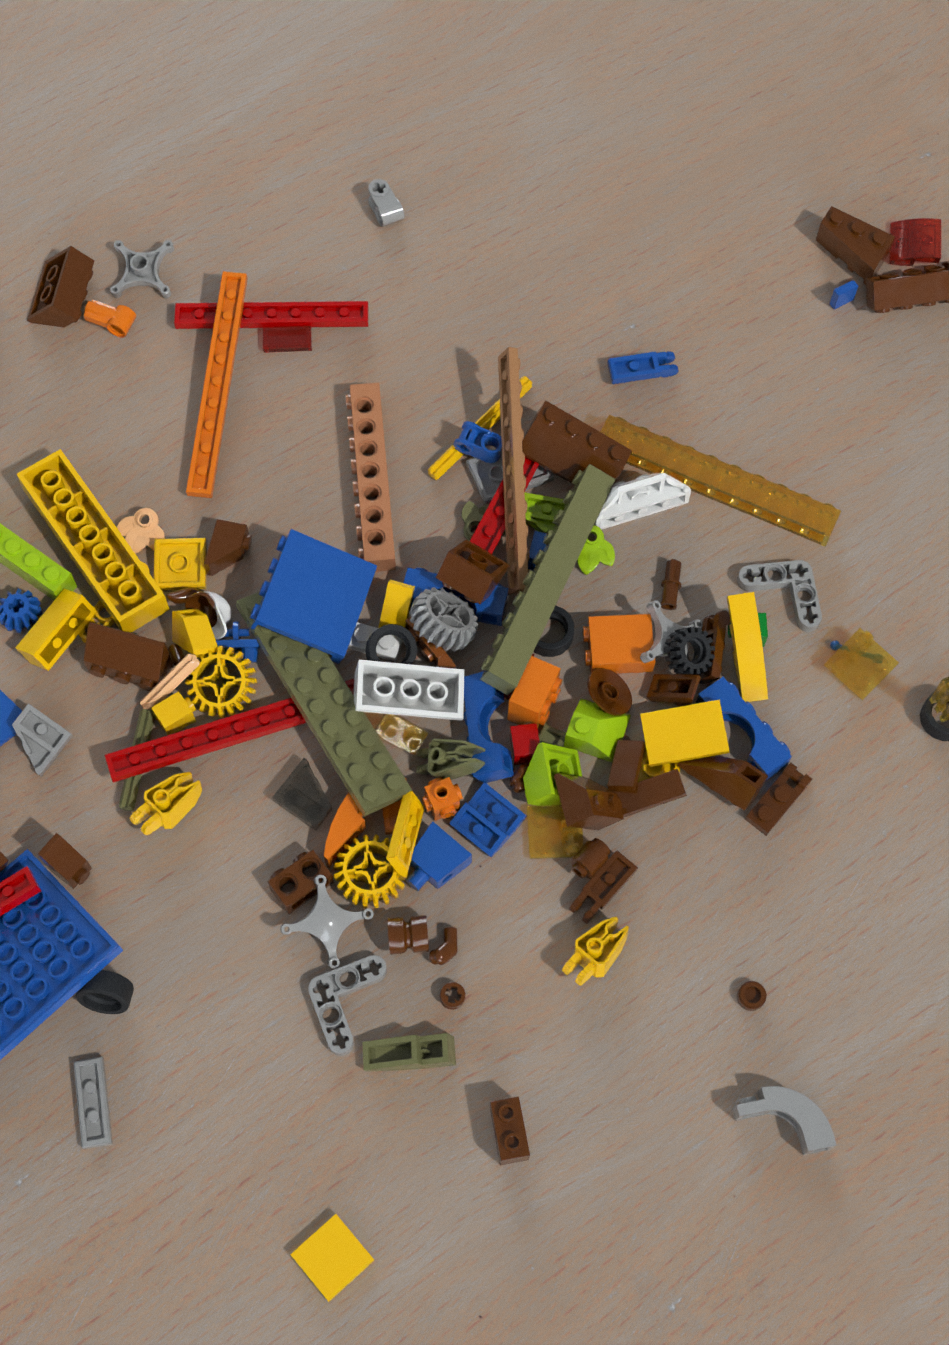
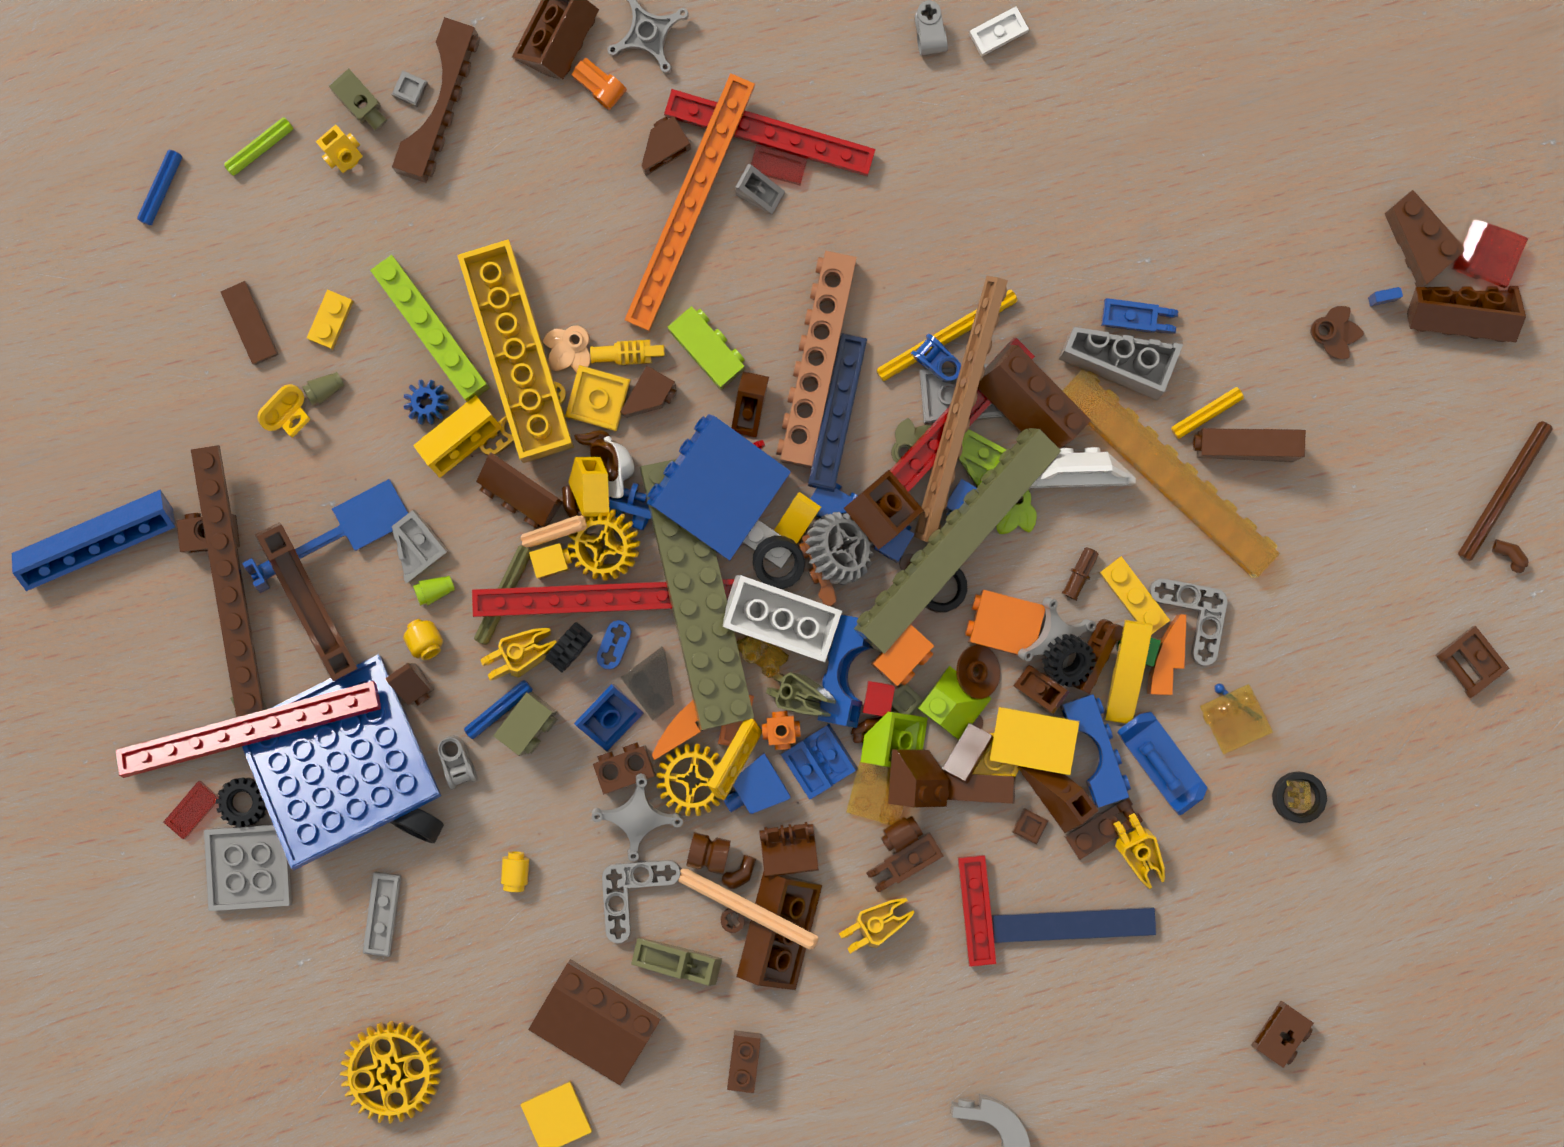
camera: 20 degrees right, 20 degrees up
reddish brown tile [737,981,767,1011] -> none
none -> yellow gear [340,1021,442,1124]
none -> yellow head [403,619,443,660]
none -> lime cone [413,575,455,606]
none -> light grey piece [438,735,477,790]
none -> blue axle [464,680,533,739]
none -> olive brick [493,692,558,756]
none -> yellow brick [501,851,529,892]
none -> reddish brown slope [528,959,662,1086]
none -> black tyre [545,622,593,673]
none -> blue slope [574,684,644,751]
none -> yellow hinge [590,339,665,365]
none -> blue beam [596,620,632,669]
none -> reddish brown slope [642,116,691,176]
none -> lime brick [667,306,745,390]
none -> light nougat axle [678,869,818,949]
none -> reddish brown slope [731,371,769,437]
none -> light grey slope [735,164,785,214]
none -> reddish brown slope [736,871,822,990]
none -> reddish brown hinge [759,822,819,877]
none -> dark blue tile [808,333,867,492]
none -> red plate [957,855,996,967]
none -> white plate [969,6,1029,57]
none -> dark blue tile [992,907,1156,943]
none -> reddish brown tile [1012,808,1049,845]
none -> light grey wedge [1059,327,1183,400]
none -> yellow plate [1099,556,1170,635]
none -> yellow hinge [1114,813,1165,889]
none -> blue piece [1117,712,1208,815]
none -> orange slope [1147,614,1186,695]
none -> yellow axle [1171,387,1244,439]
none -> reddish brown slope [1193,428,1306,462]
none -> reddish brown plate [1310,306,1364,359]

